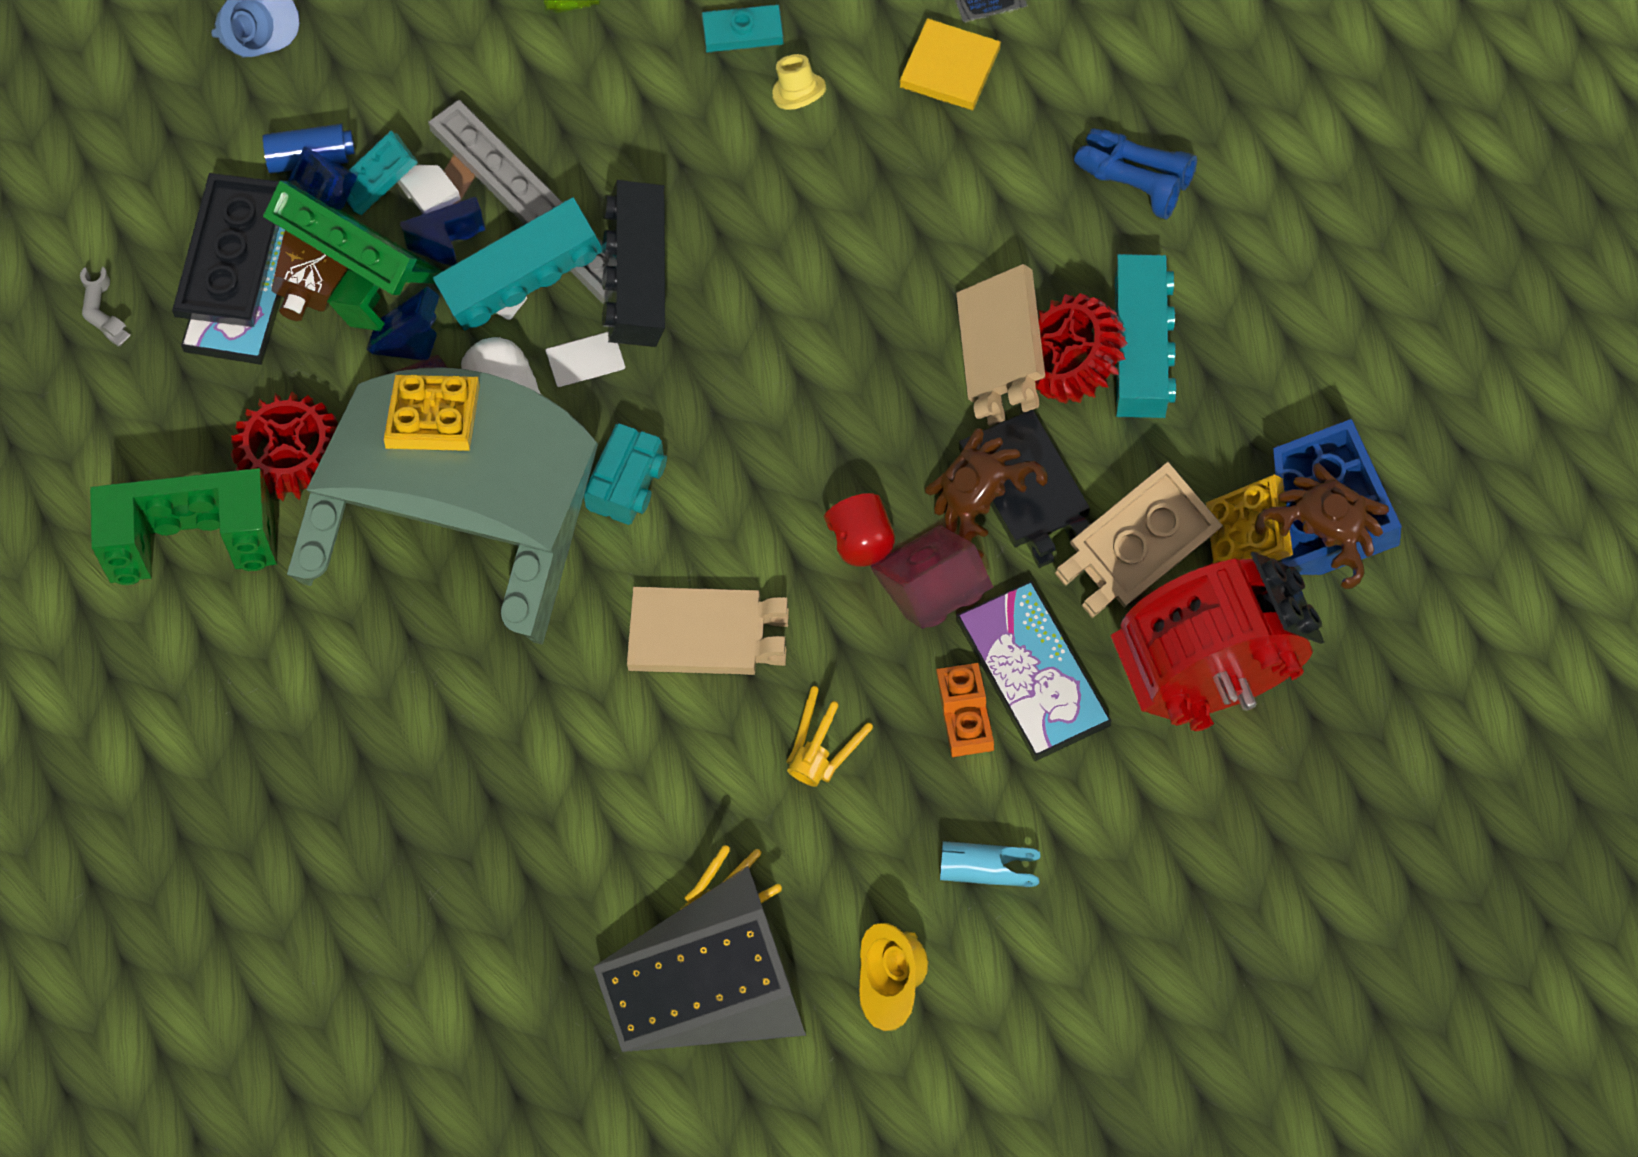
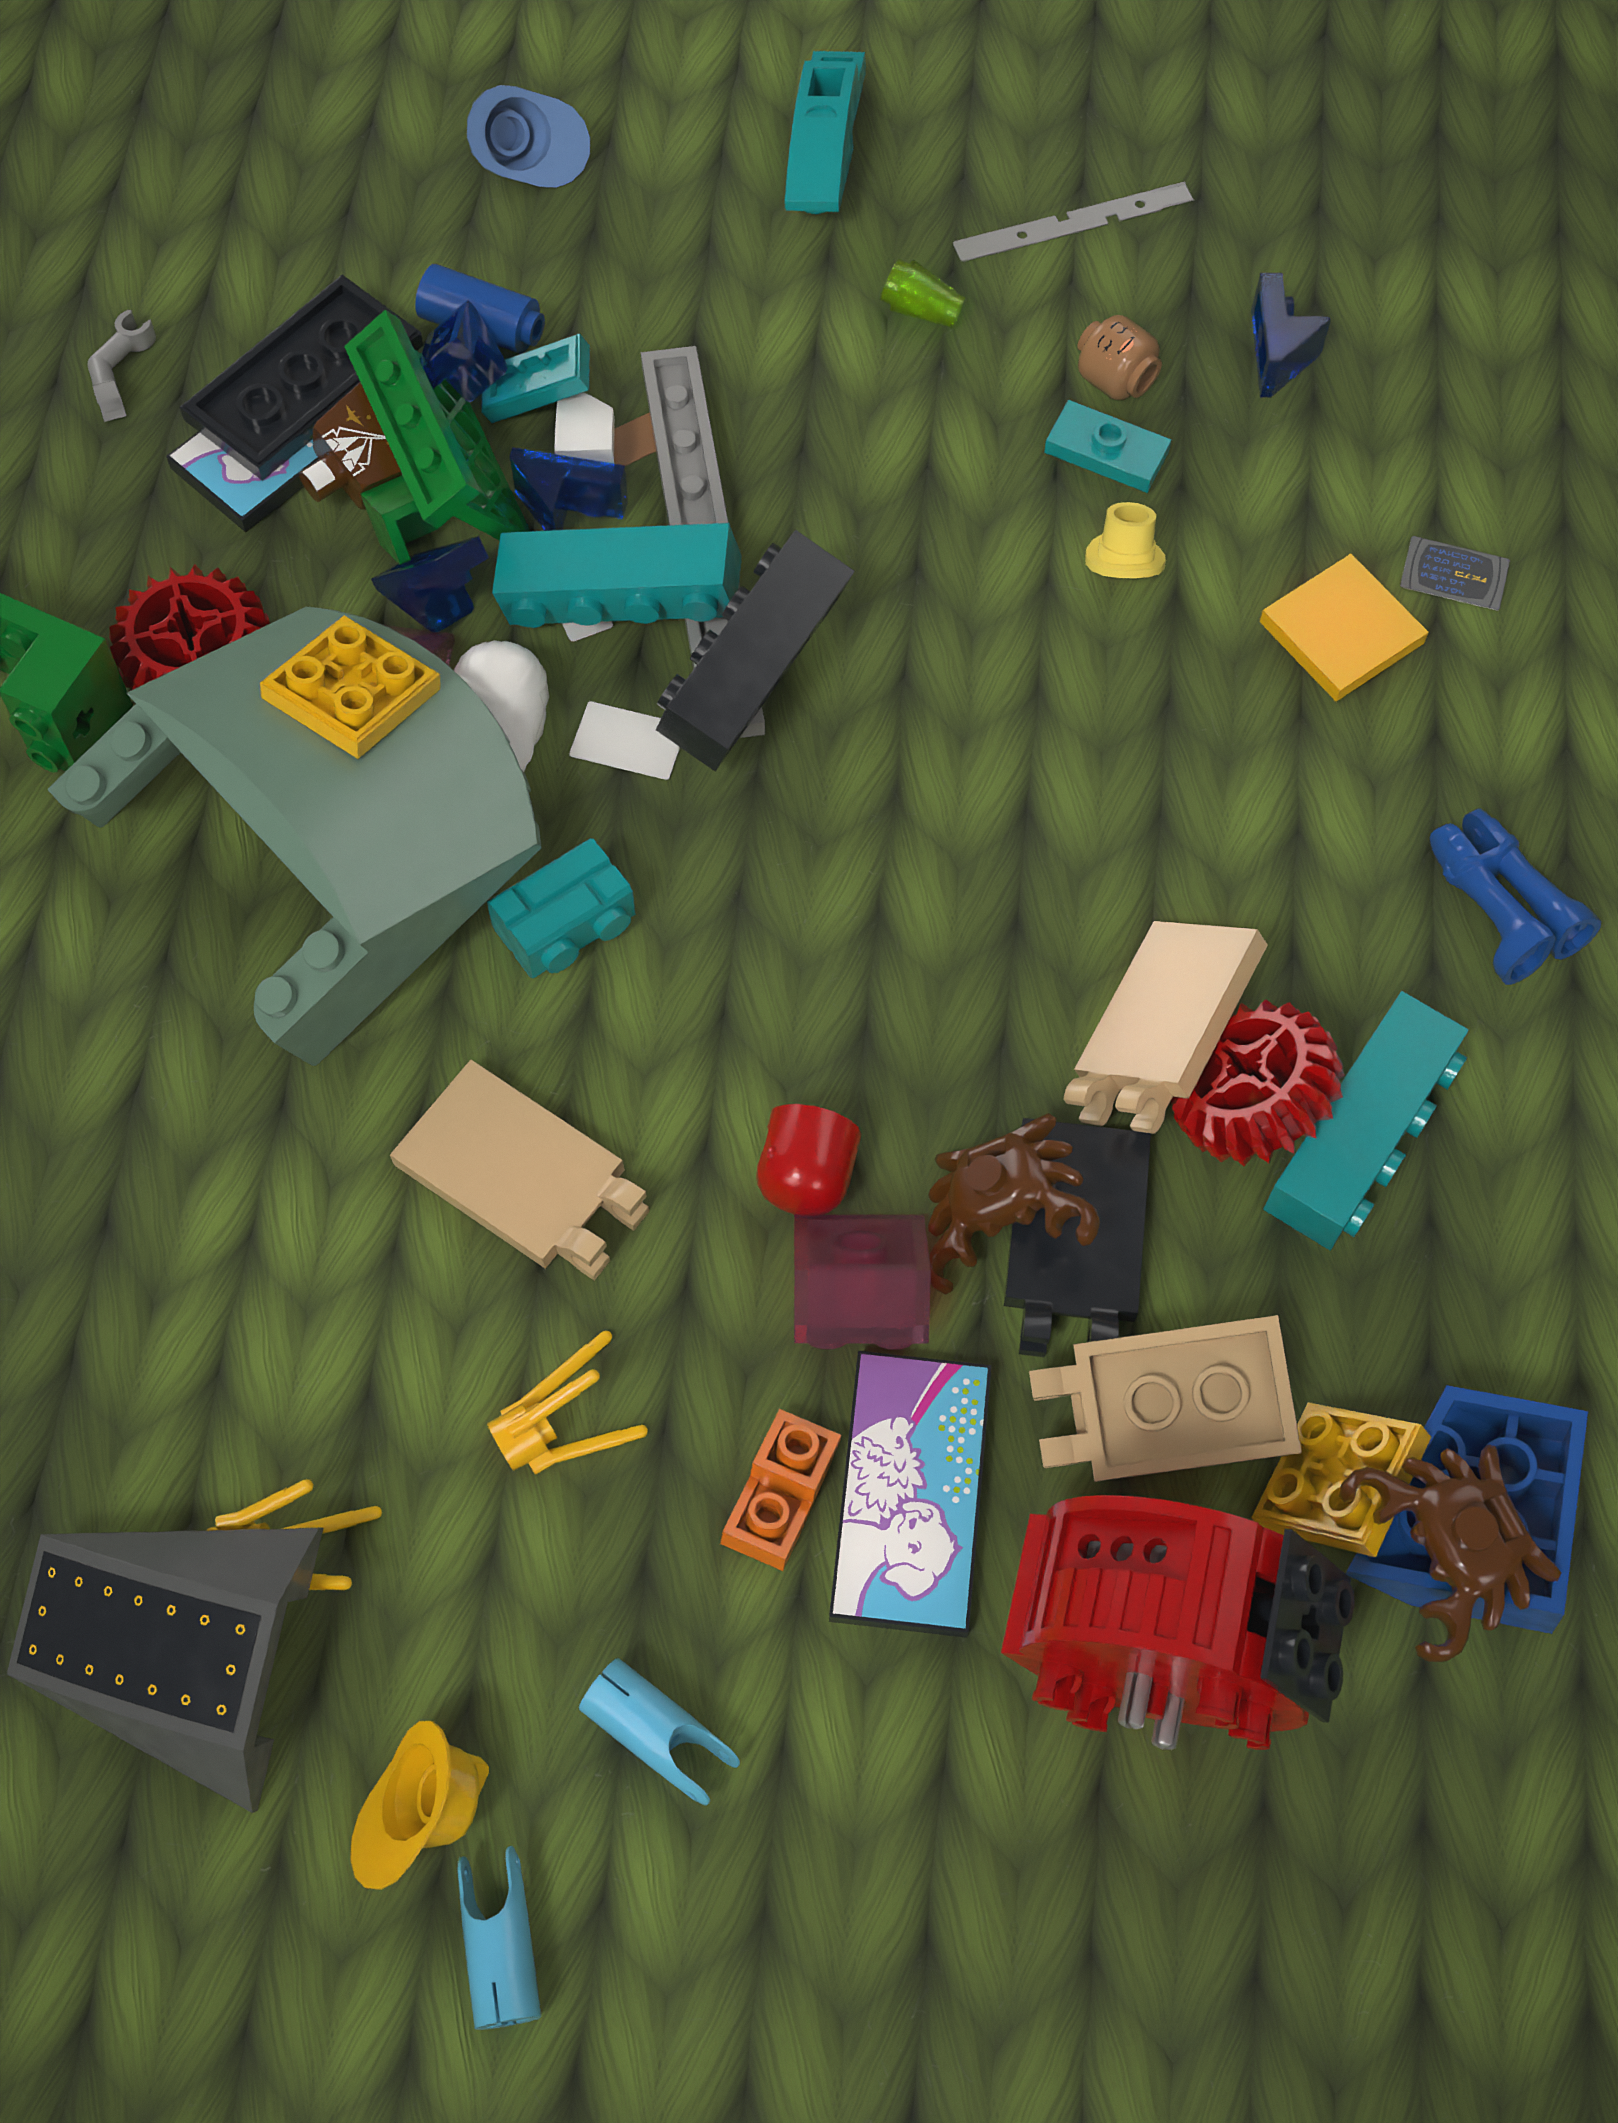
camera: 30 degrees right, 0 degrees up
none -> medium azure piece [457,1846,541,2030]

